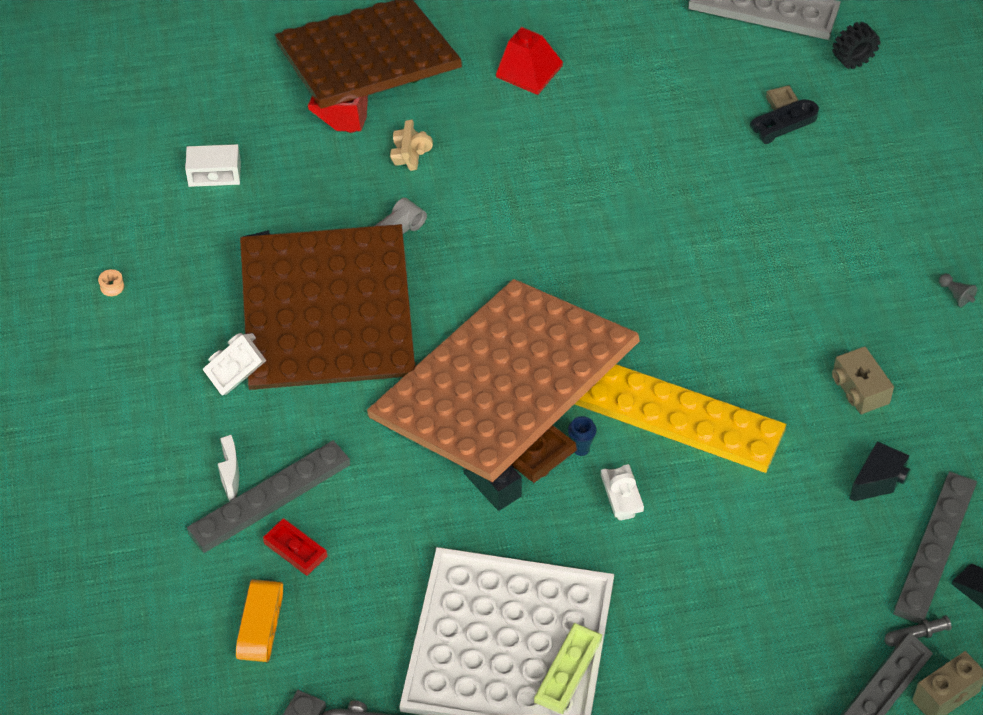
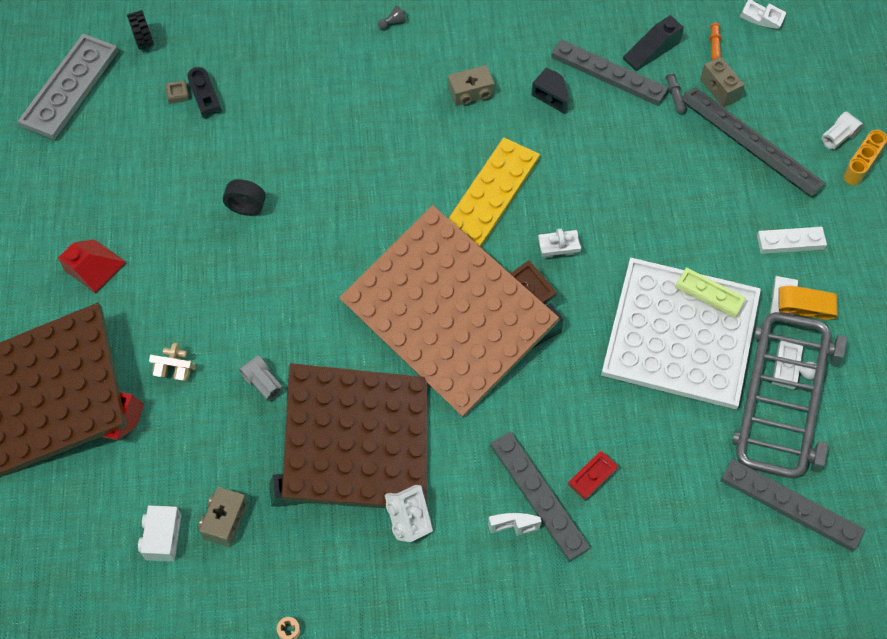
camera: 85 degrees left, 10 degrees up
light orange beam [236,579,283,662] -> none
dark blue cone [568,416,597,456] -> none
none -> dark tan brick [198,487,248,547]
none -> black tyre [223,179,266,216]

